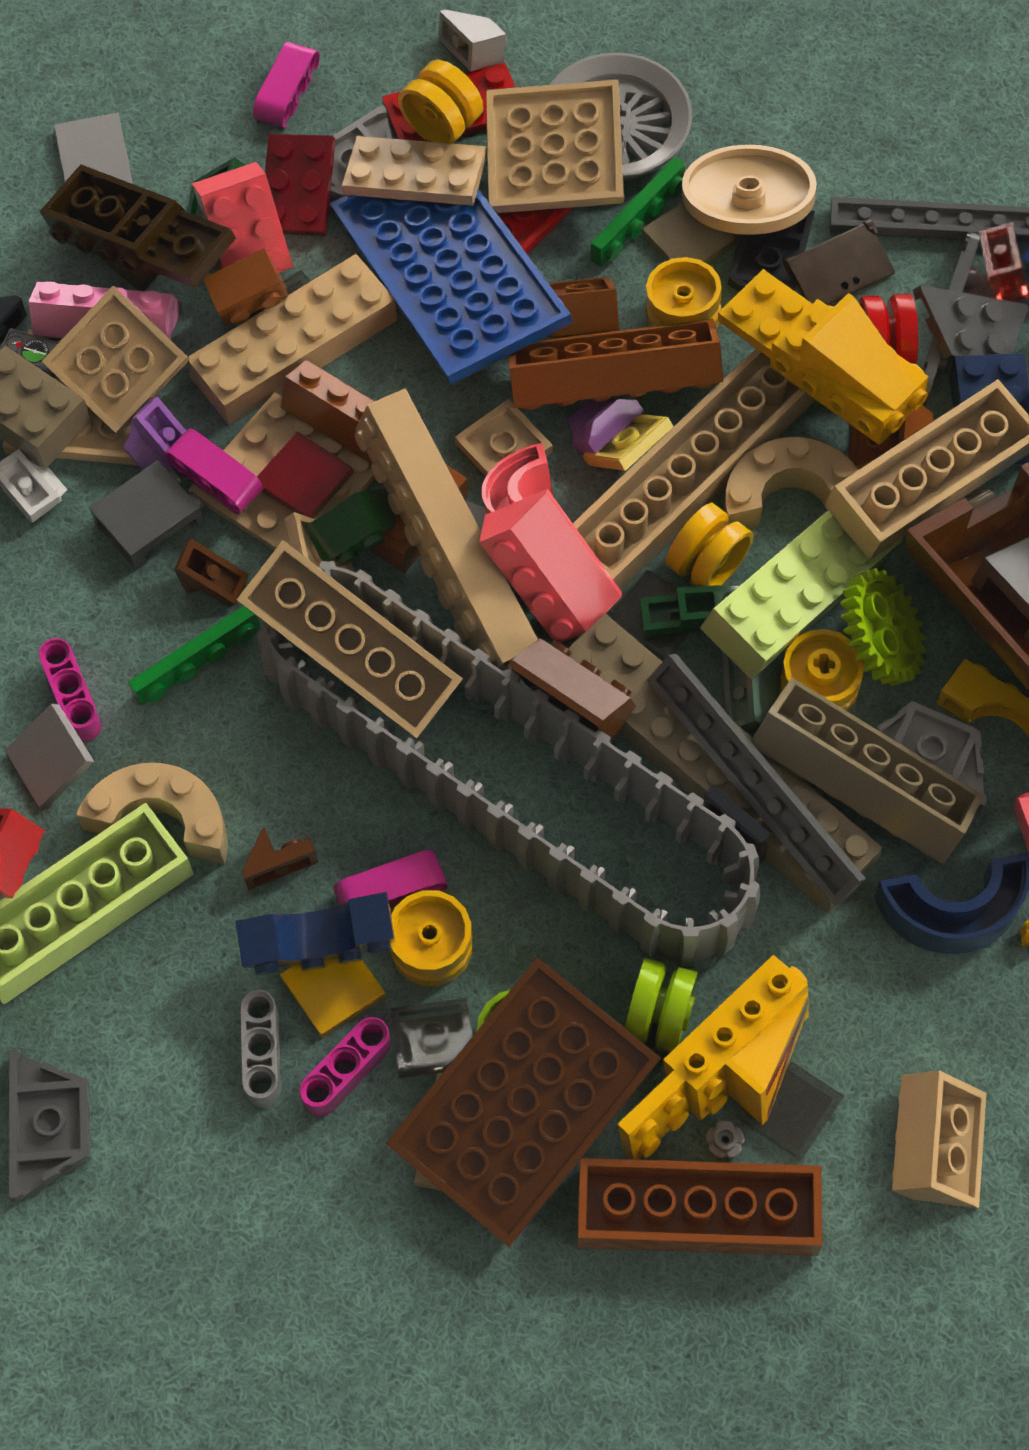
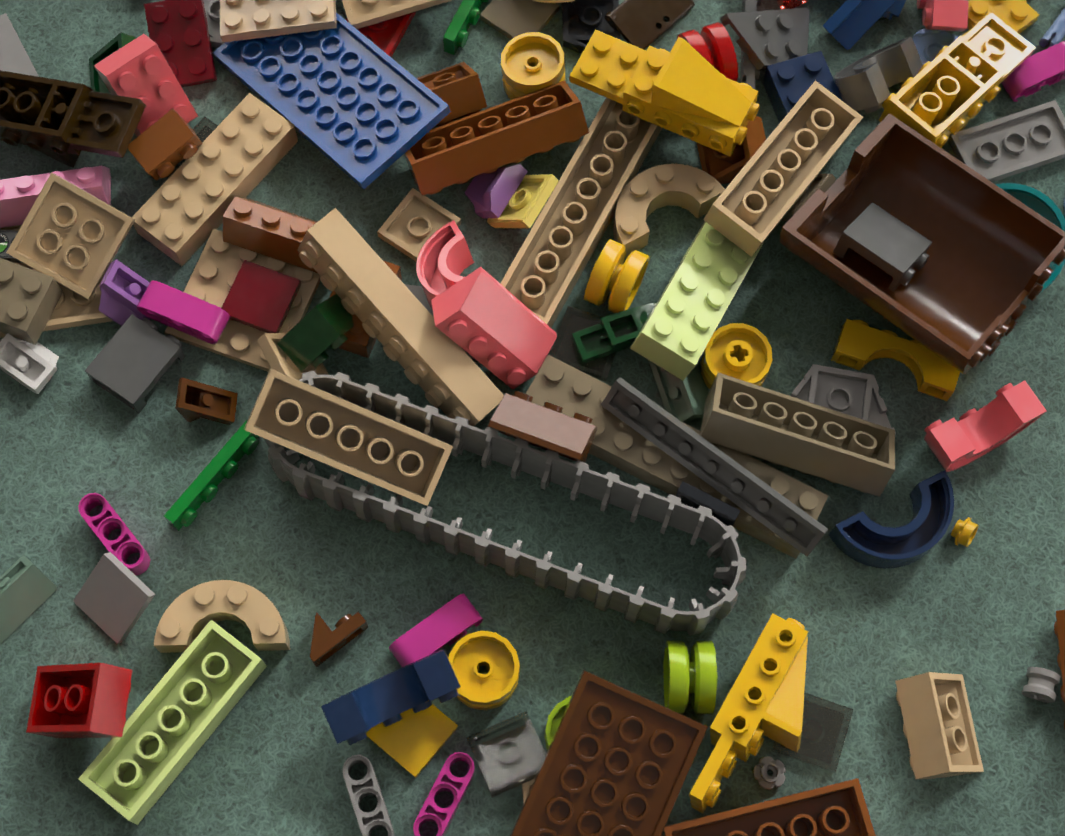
camera: 20 degrees left, 5 degrees up
lime gear [840,568,927,687] -> none

